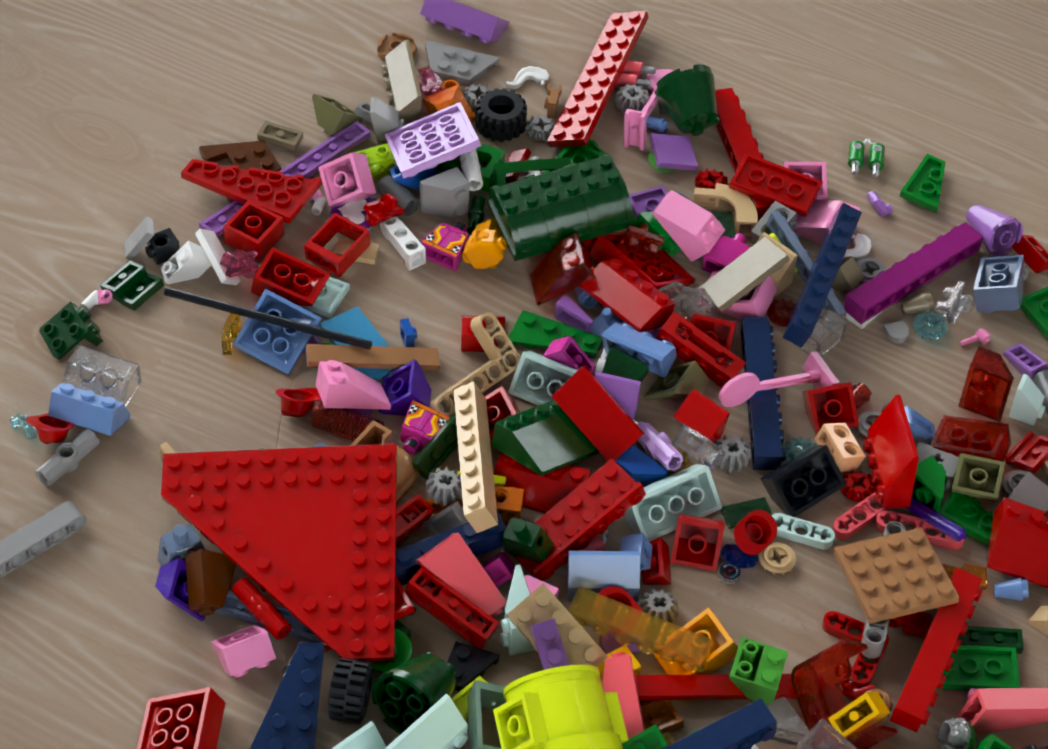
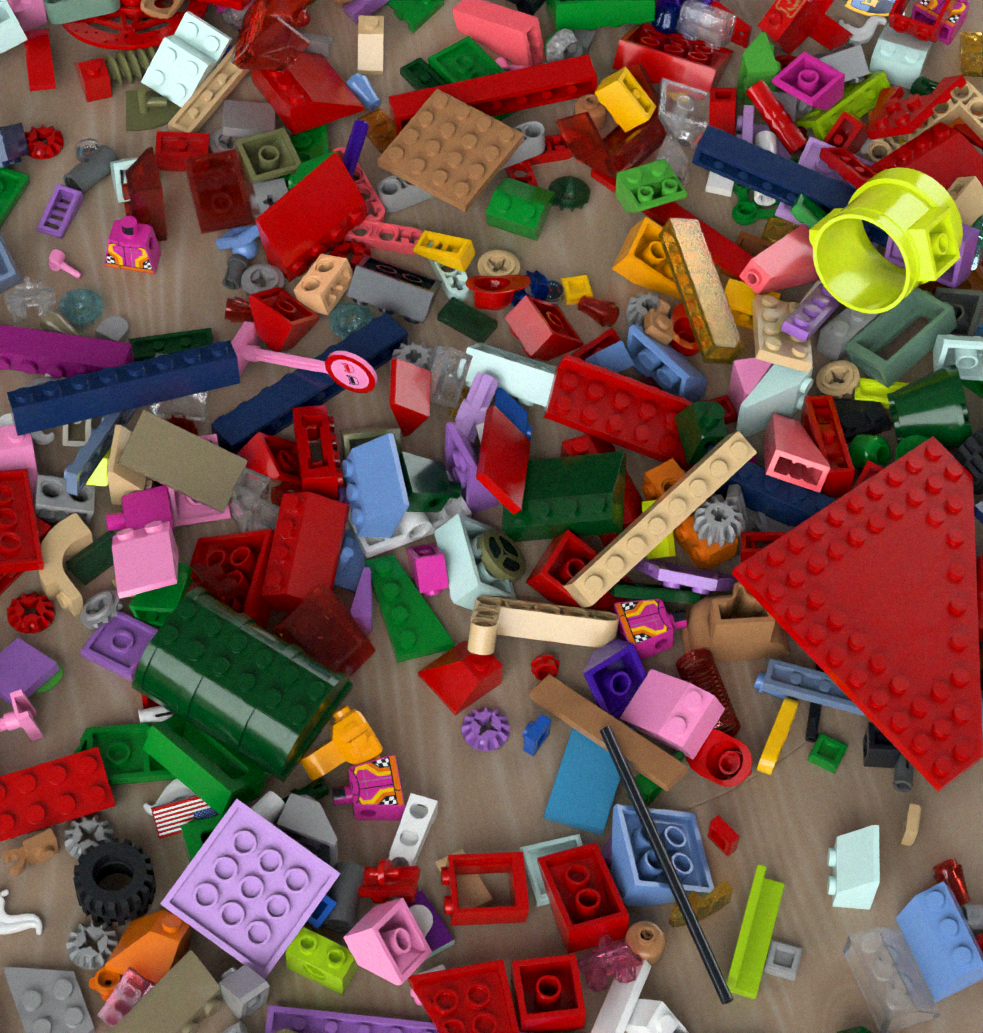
camera: 130 degrees left, 5 degrees up
none -> dark pink torso [105,216,161,274]
none -> dark green tile [129,328,214,361]
none -> yellow slope [413,230,475,272]
none -> medium lavender gear [462,706,510,751]
none -> olive tile [476,529,526,583]
none -> green slope [486,177,556,241]
none -> red plate [531,654,560,681]
none -> clear green gear [548,176,590,212]
none -> yellow tile [560,275,593,305]
none -> clear red cone [577,295,619,327]
none -> medium nougat head [623,920,666,967]
none -> medium lavender wing [634,558,739,594]
none -> medium nougat plate [644,298,673,346]
none -> red tile [707,815,740,857]
none -> lime fence [727,864,785,1000]
none -> yellow beam [757,697,800,775]
none -> light grey tile [763,940,803,981]
none -> tan gear [816,360,861,399]
none -> light aqua slope [827,825,880,910]
none -> green head [848,433,891,470]
none -> clear red cone [933,858,971,906]

